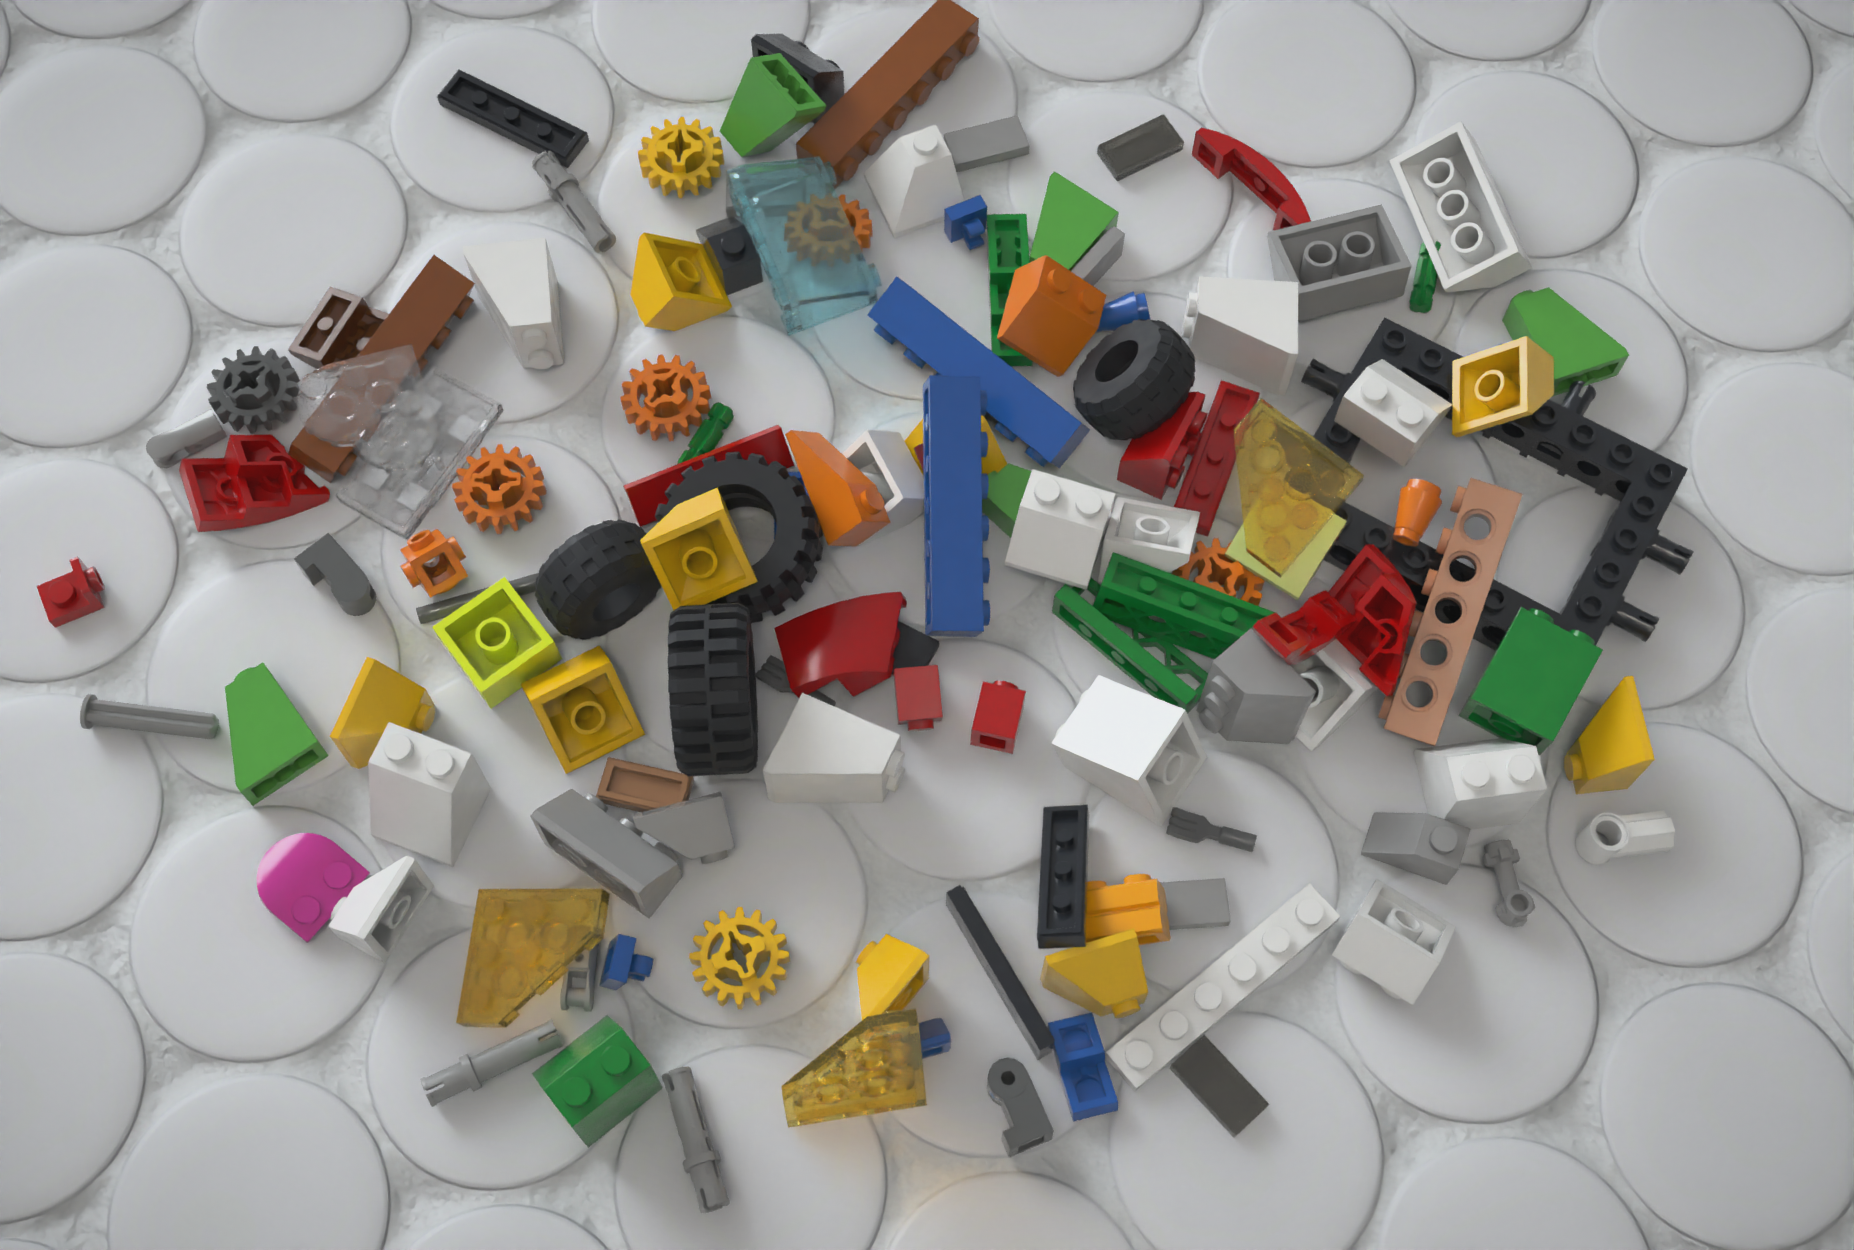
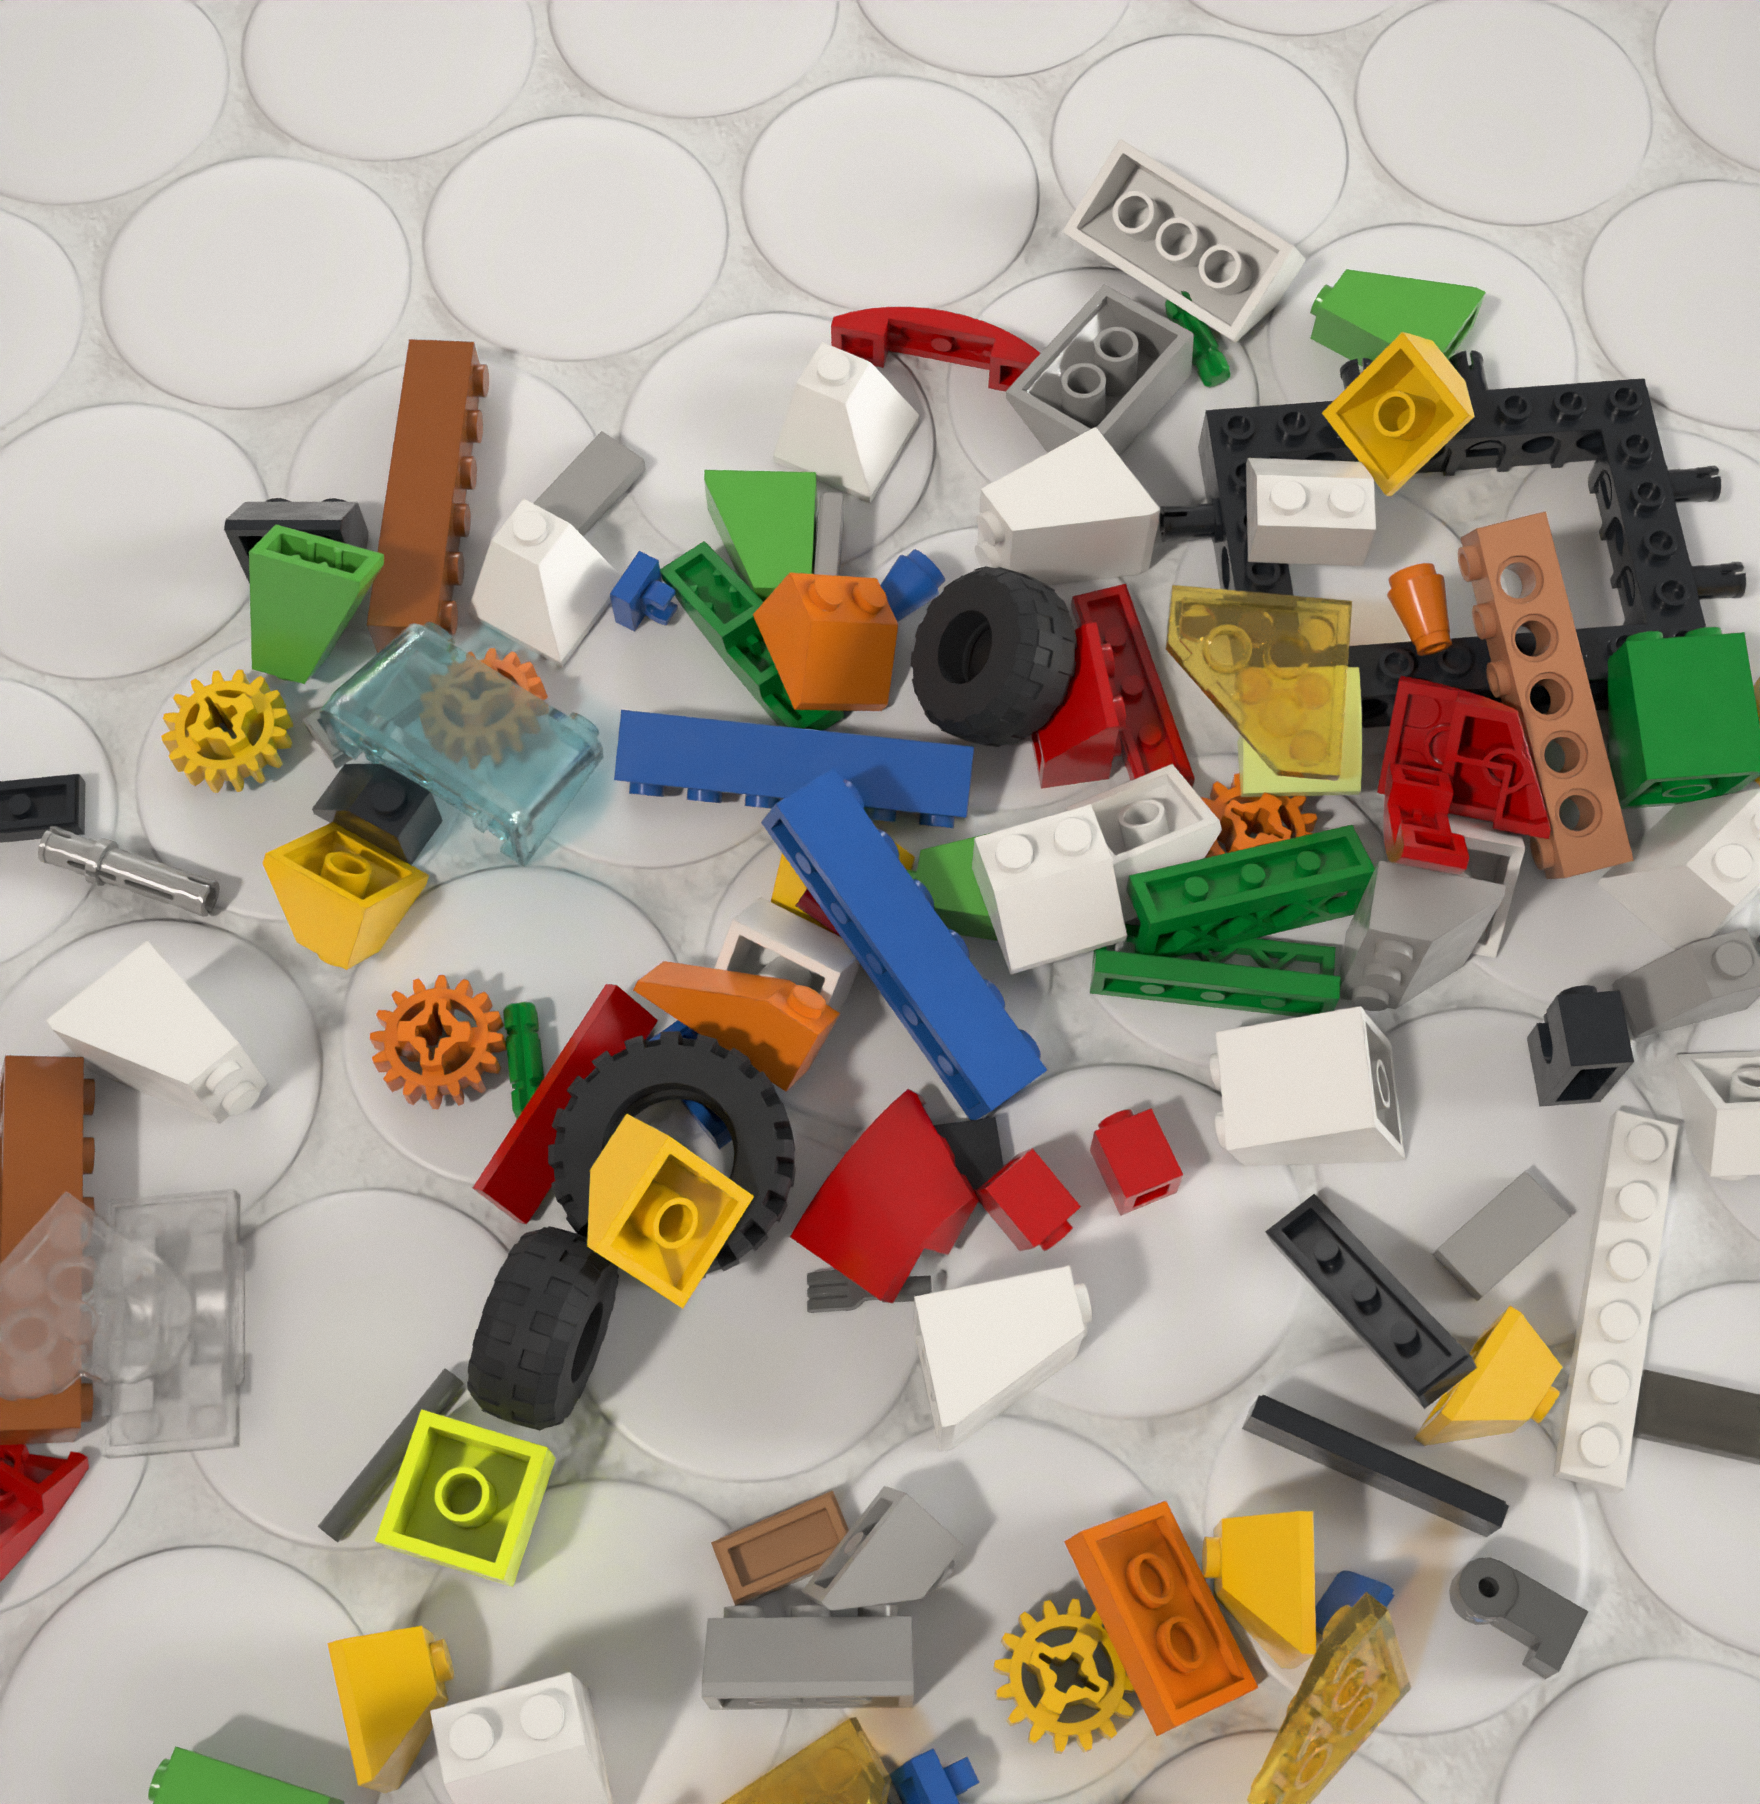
camera: 35 degrees left, 0 degrees up
dark grey leg [294,533,376,616] -> none
orange brick [400,529,468,598] -> none
orange gear [452,444,547,534] -> none
yellow slope [521,645,645,774] -> none
black tyre [668,603,758,776] -> none
blue slope [1048,1012,1118,1122] -> none
light orange brick [1086,874,1171,945] -> none
clear smoke tile [1097,114,1184,182] -> none
dark grey piece [1166,807,1257,852] -> none
none -> white slope [773,342,919,503]
none -> orange plate [1064,1501,1258,1736]
none -> black brick [1527,985,1634,1107]

